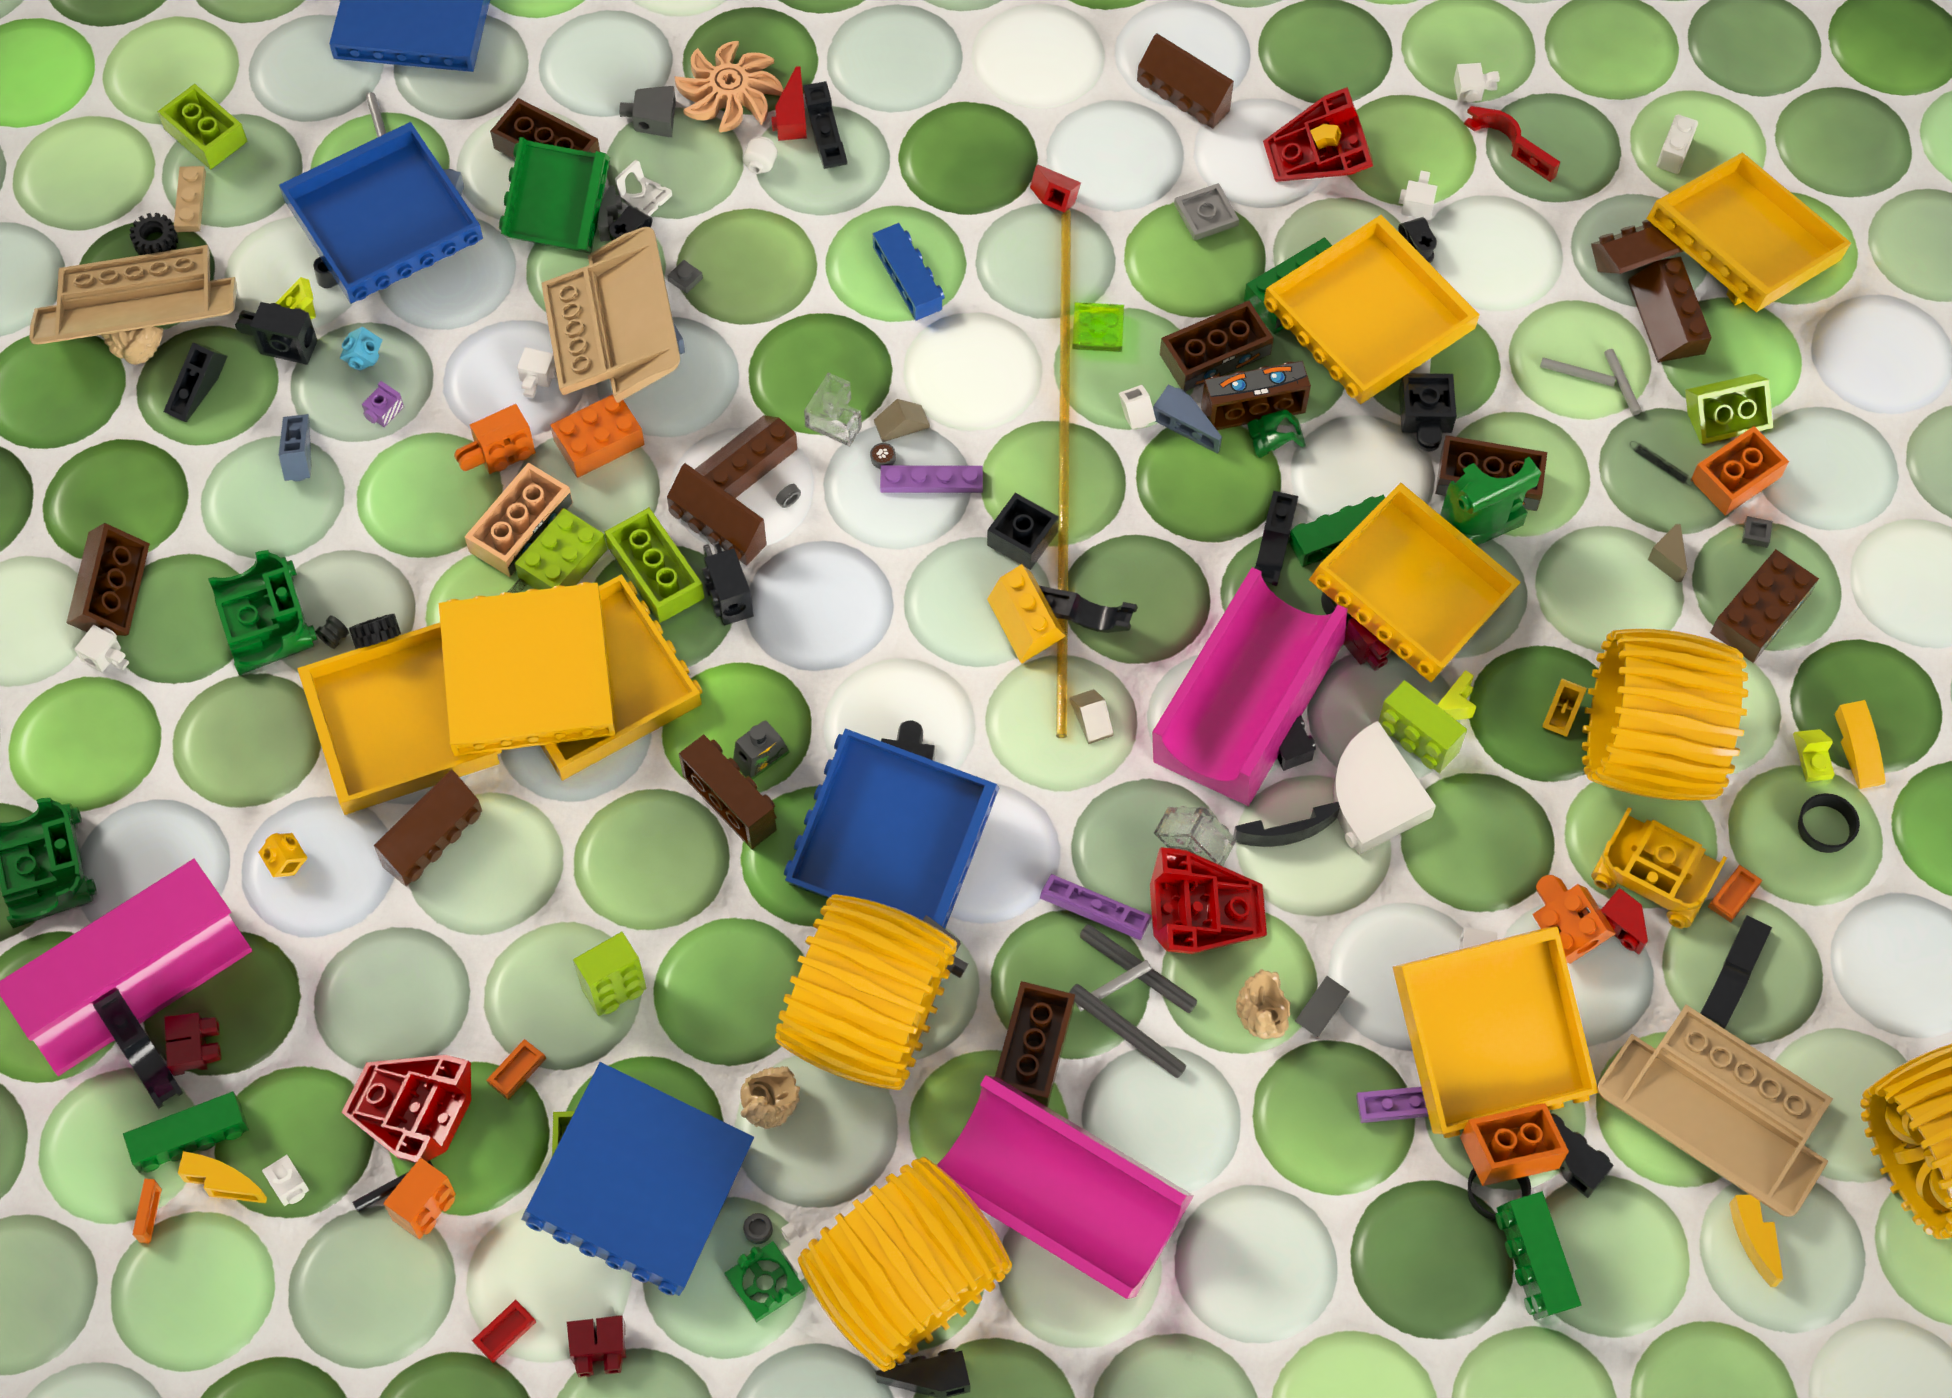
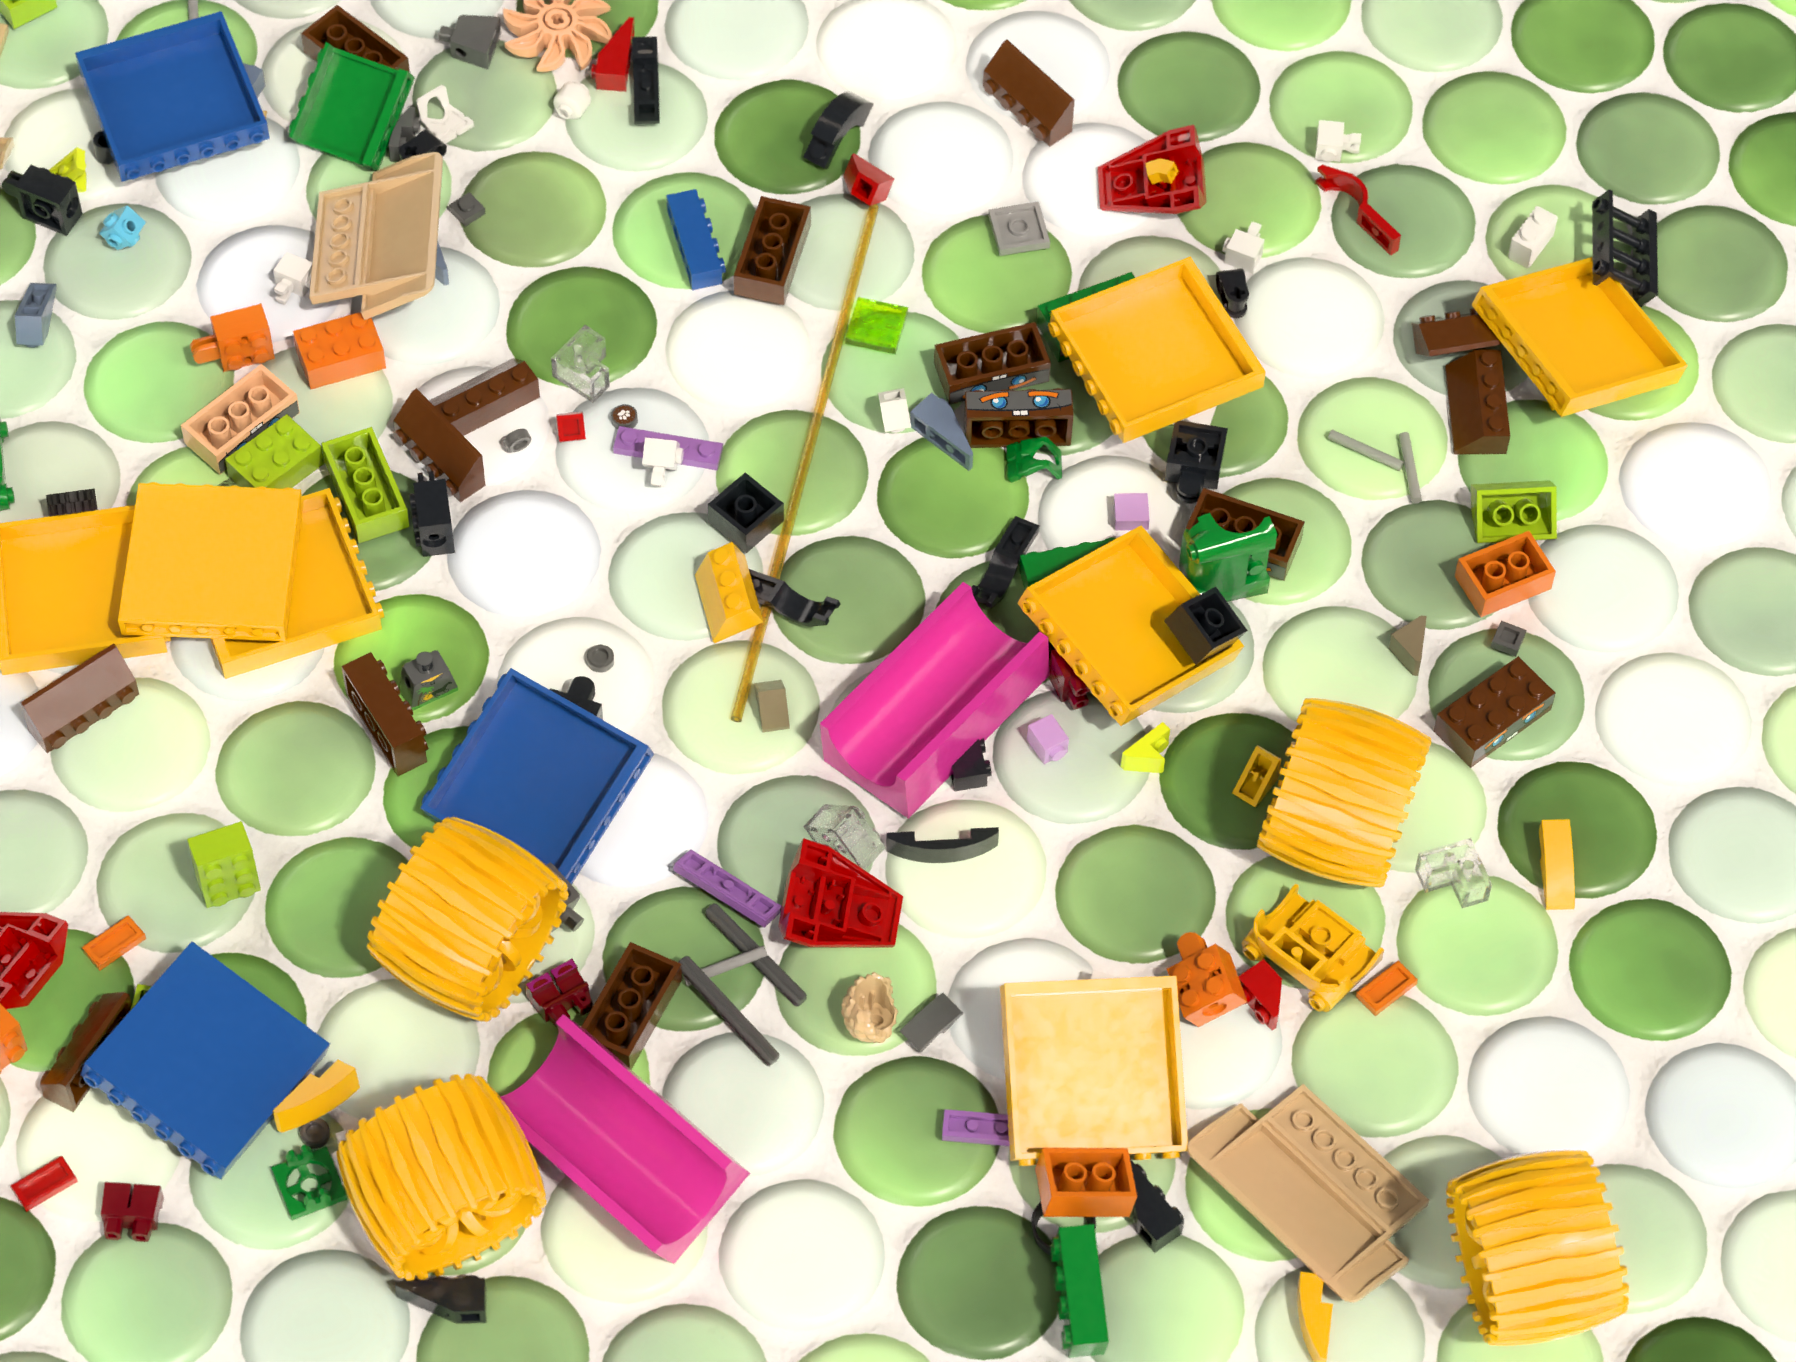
camera: 10 degrees right, 5 degrees down
pearl dark grey wheel [315,615,350,649] -> none
medium lavender brick [362,381,404,427] -> none
tan hair [740,1066,800,1129] -> none
dark tan slope [874,399,930,442] -> none
white brick [1333,721,1436,855] -> none
lime brick [1378,680,1467,773] -> none
black piece [1630,441,1693,485] -> none
black piece [1700,915,1772,1029] -> none
neon yellow slope [1793,729,1835,782] -> none
black tyre [1798,793,1860,853] -> none
none -> reddish brown slope [40,992,132,1113]
none -> yellow slope [273,1060,360,1133]
none -> dark red hips [525,959,593,1028]
none -> red plate [556,411,586,442]
none -> dark grey tile [587,644,614,673]
none -> white brick [642,438,684,487]
none -> reddish brown brick [734,196,811,305]
none -> black arch [803,92,874,169]
none -> lavender brick [1027,714,1069,764]
none -> lavender piece [1113,493,1150,531]
none -> black brick [1164,587,1248,665]
none -> clear brick [1415,838,1492,908]
none -> black fence [1592,189,1658,307]

